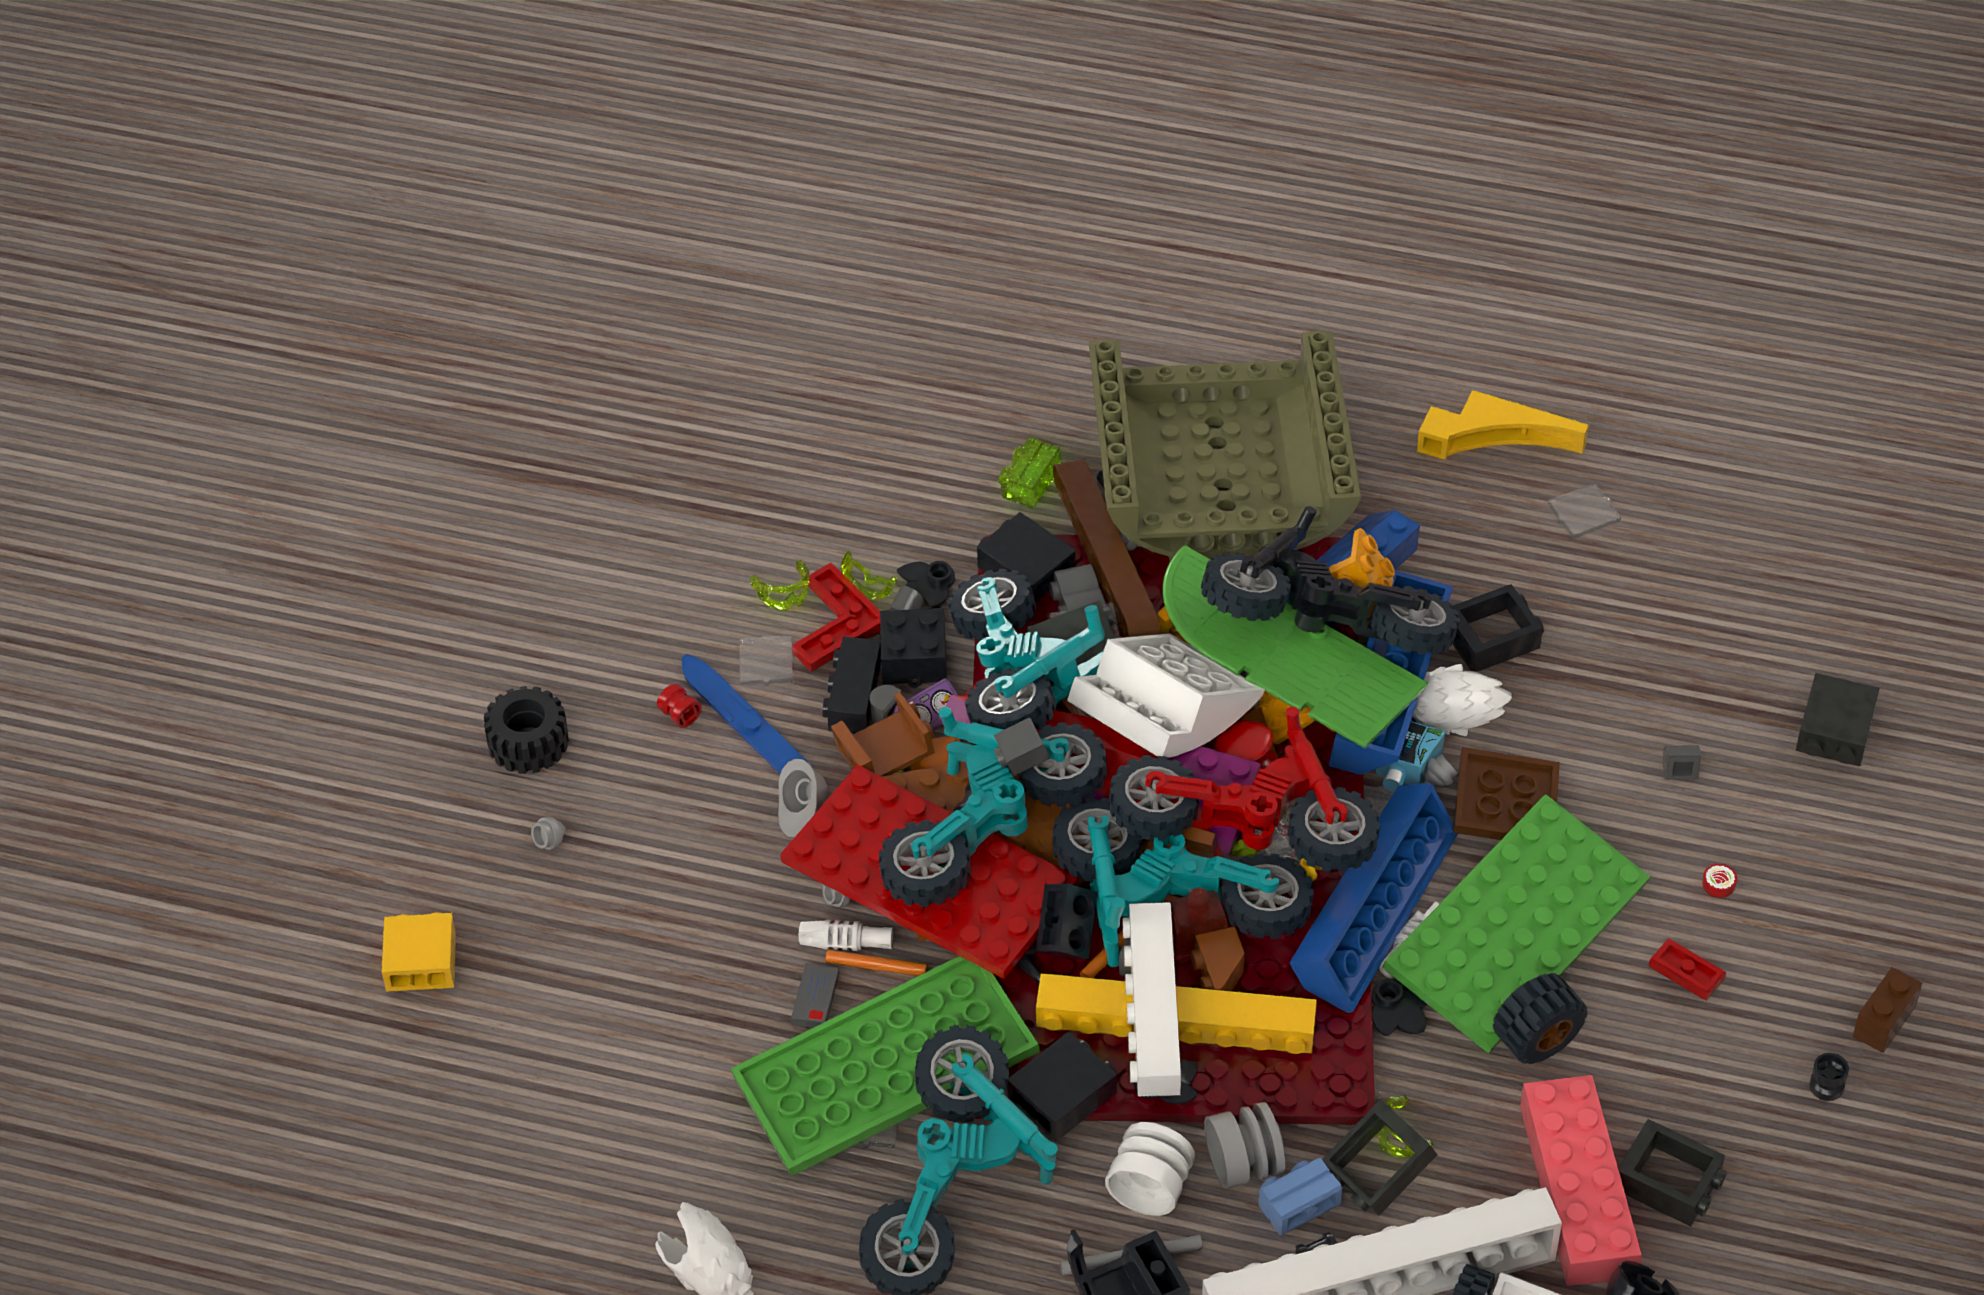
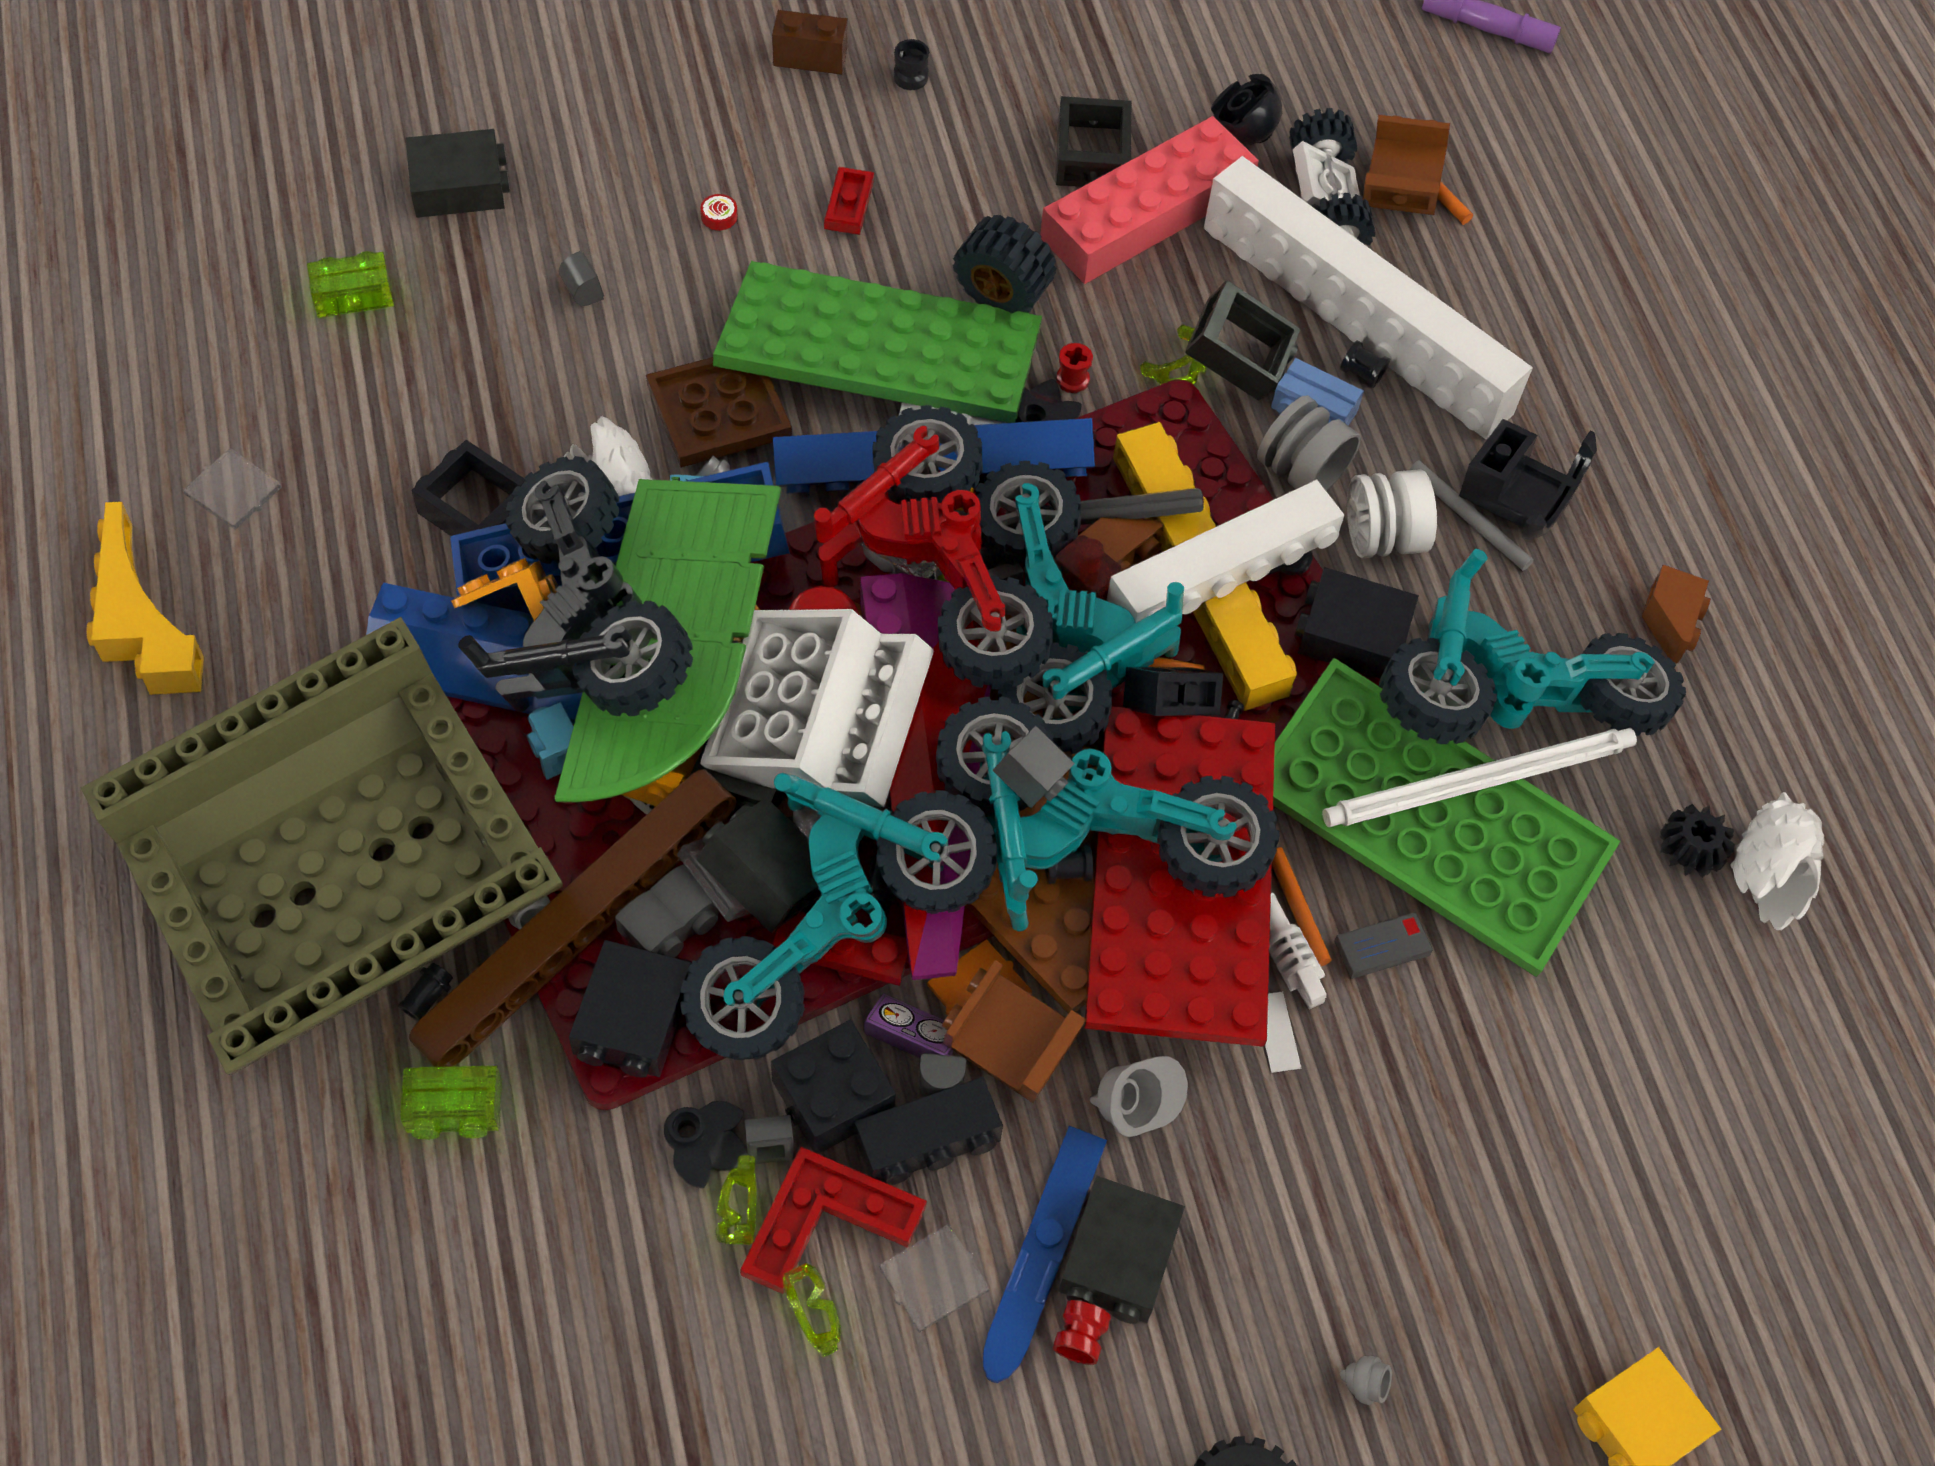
camera: 125 degrees left, 10 degrees up
none -> clear neon green brick [307,251,394,318]
none -> dark grey axle [1006,488,1204,530]
none -> red bush [1056,343,1093,393]
none -> pearl dark grey brick [1058,1175,1185,1324]
none -> white sticker [1265,992,1302,1073]
none -> white piece [1322,728,1637,827]
none -> black gear [1660,804,1735,878]

